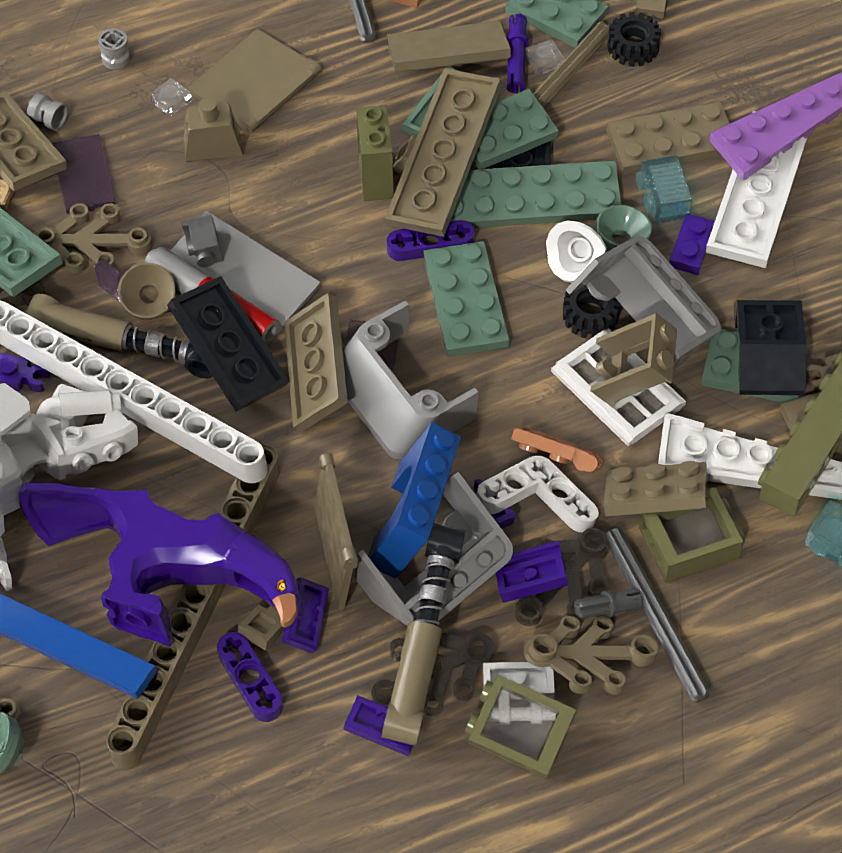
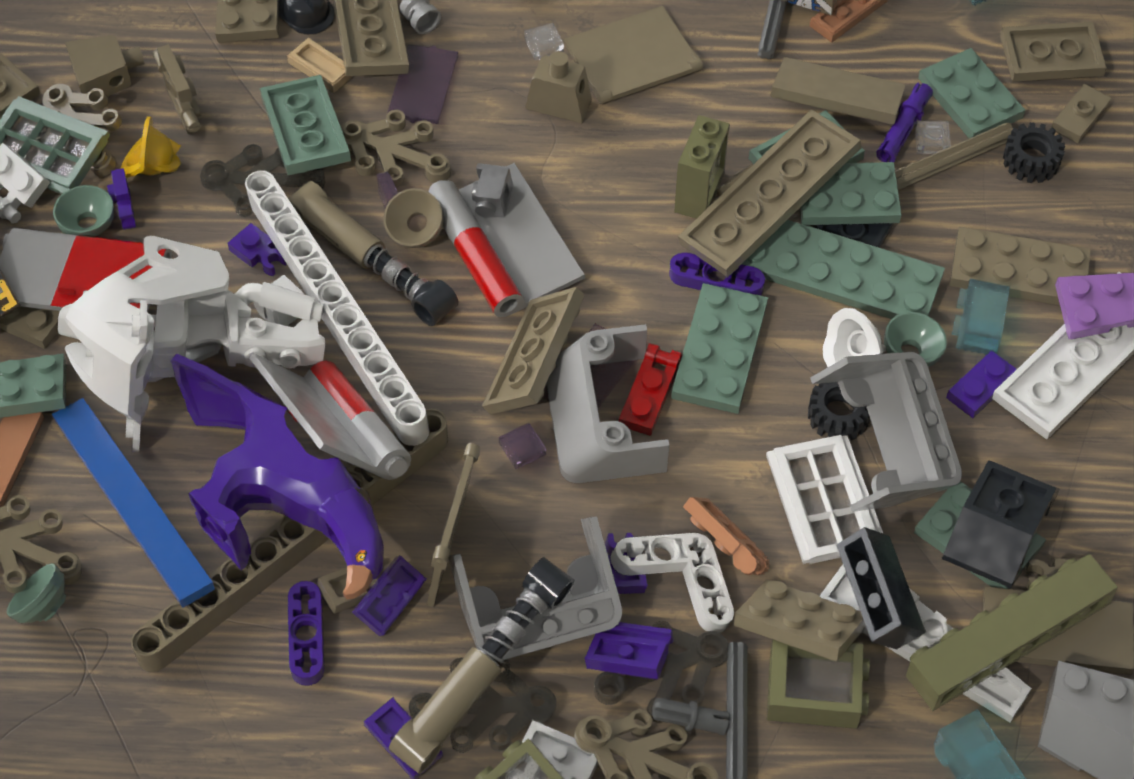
camera: 25 degrees right, 0 degrees up
black plate [167,276,290,412] -> none
blue arch [368,422,461,579] -> none
dark tan window [590,313,677,408] -> none
none -> light grey door [249,353,411,480]
none -> clear purple tile [498,423,546,469]
none -> red plate [619,343,682,436]
none -> black brick [836,527,926,650]

